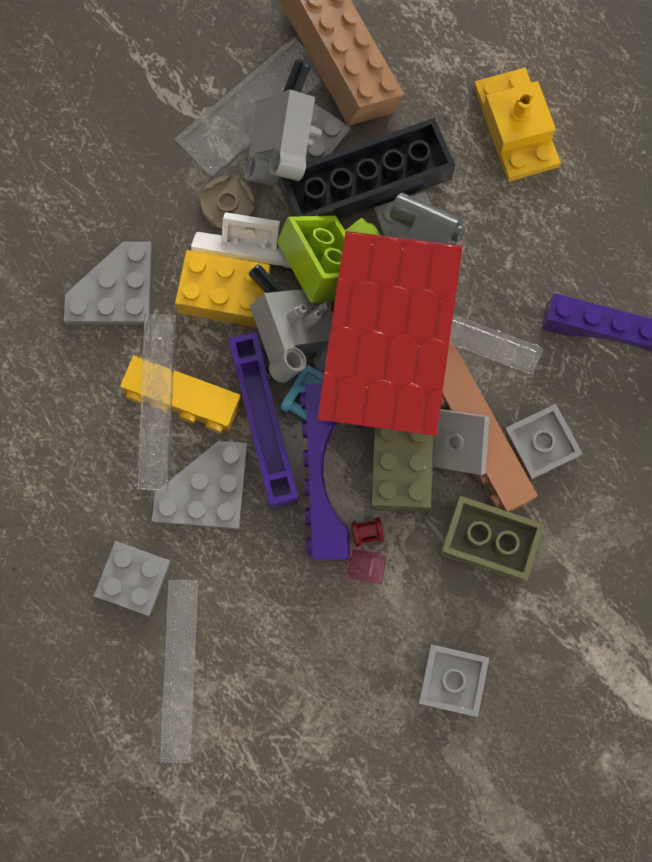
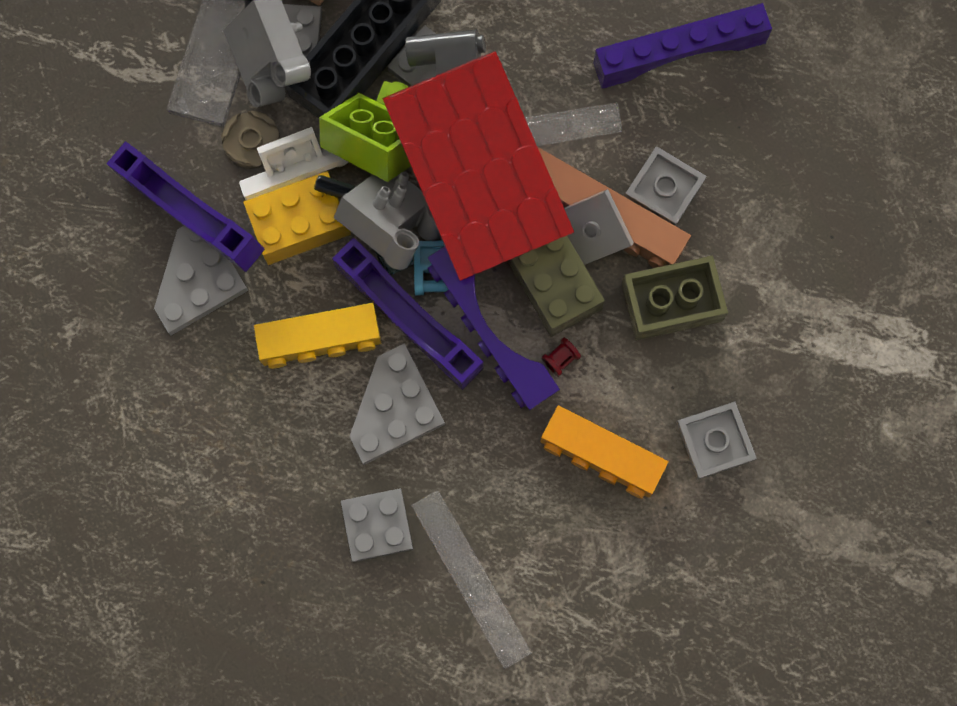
camera: 25 degrees left, 0 degrees up
clear plate [138,314,176,491] -> none
clear pink slope [347,549,387,585] -> none
none -> dark purple arch [107,141,265,272]
none -> light orange brick [540,405,669,499]

